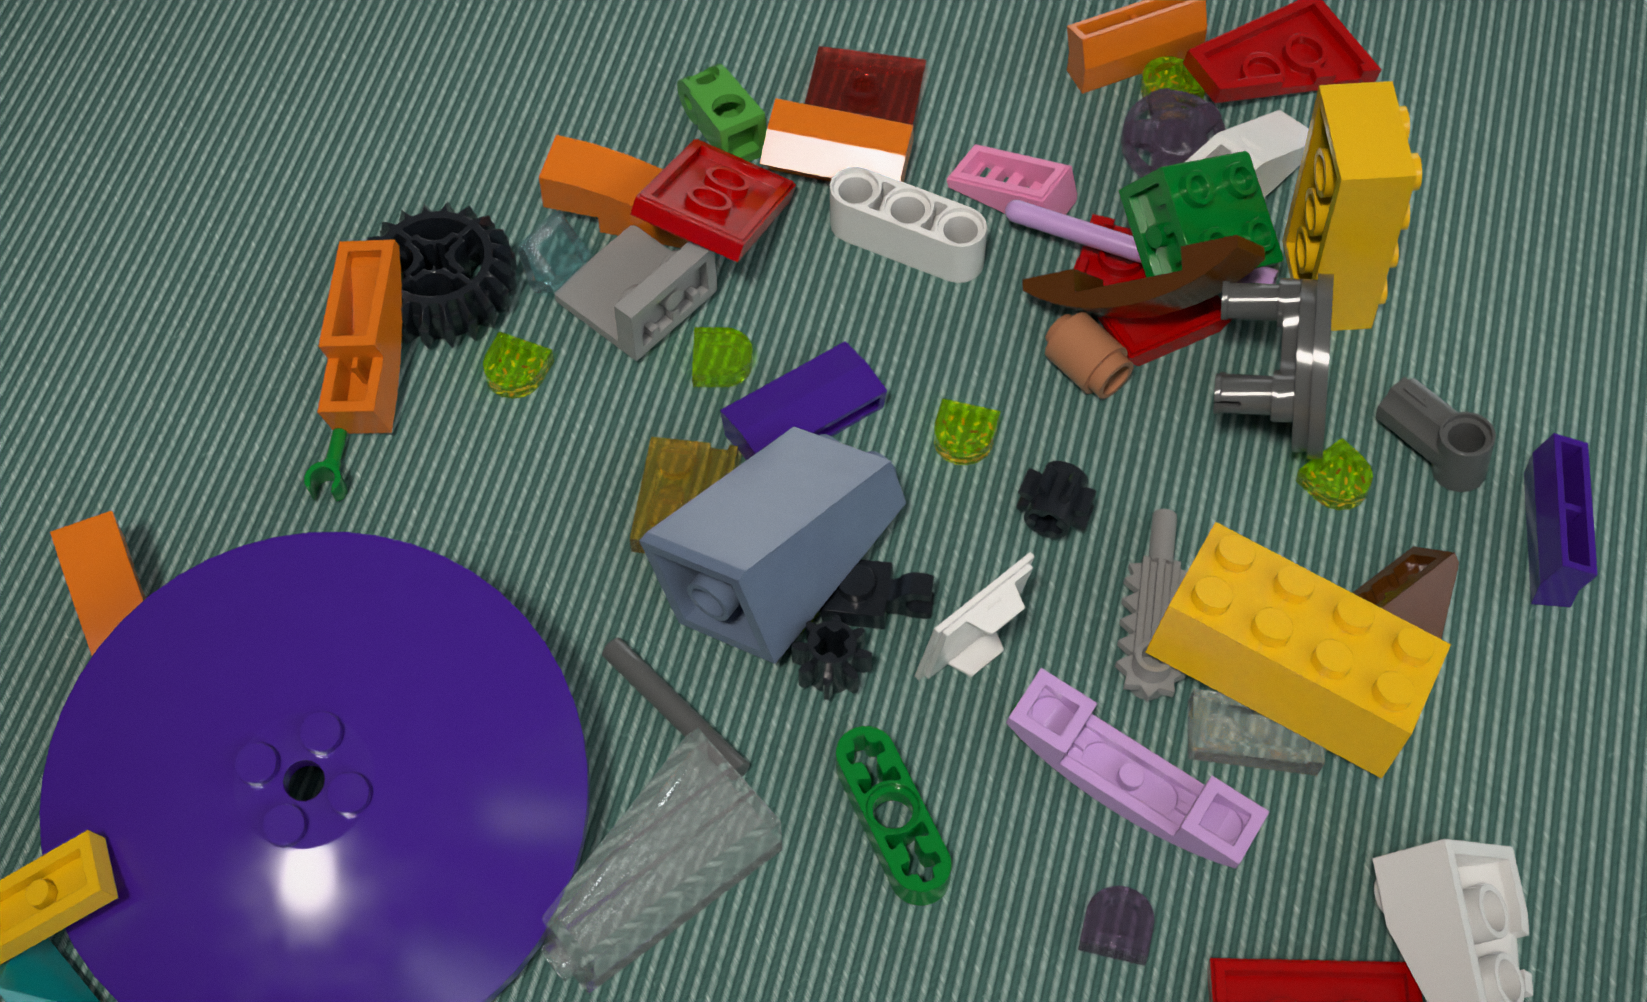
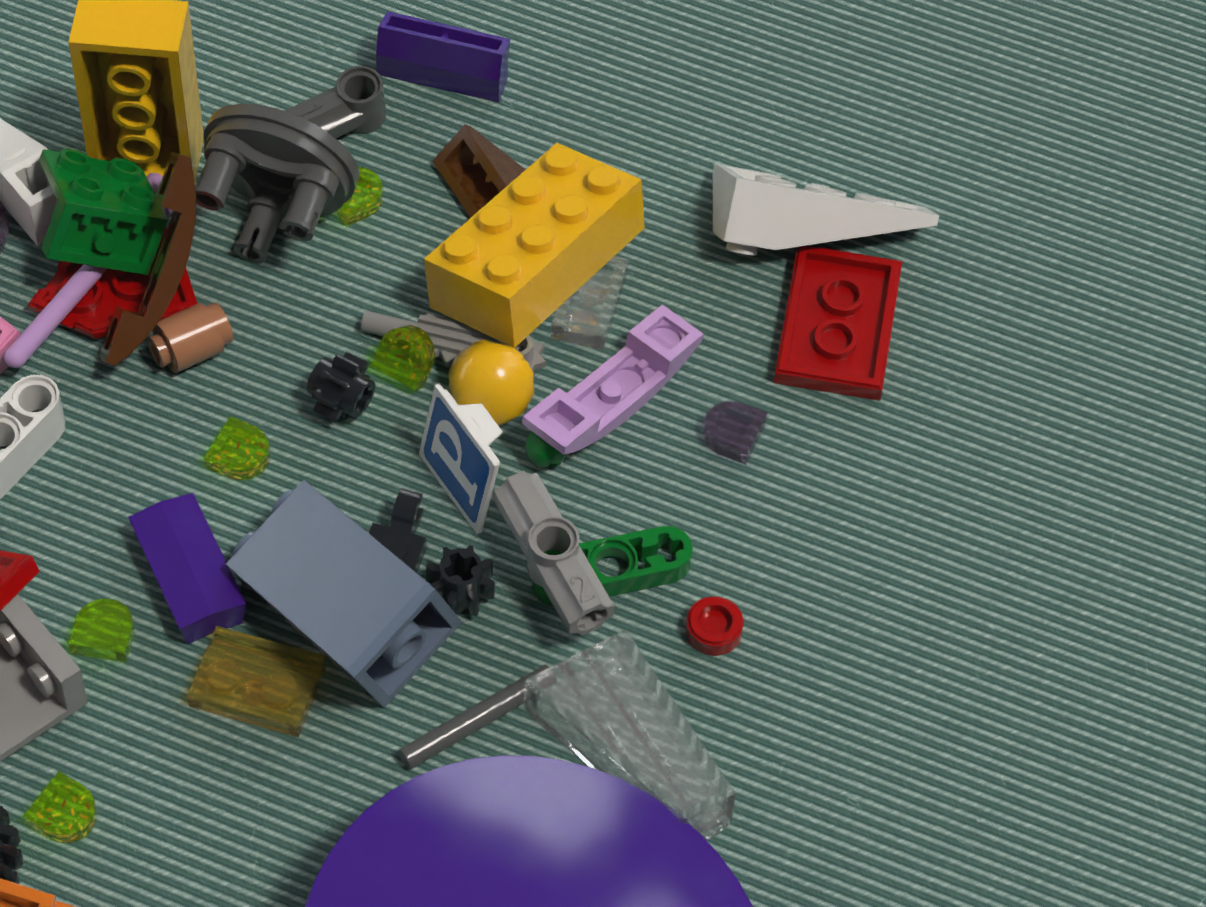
camera: 85 degrees left, 0 degrees up
none -> clear neon green tile [370,325,435,391]
none -> yellow hair [448,340,534,425]
none -> light grey piece [493,470,614,636]
none -> red tile [686,596,744,656]

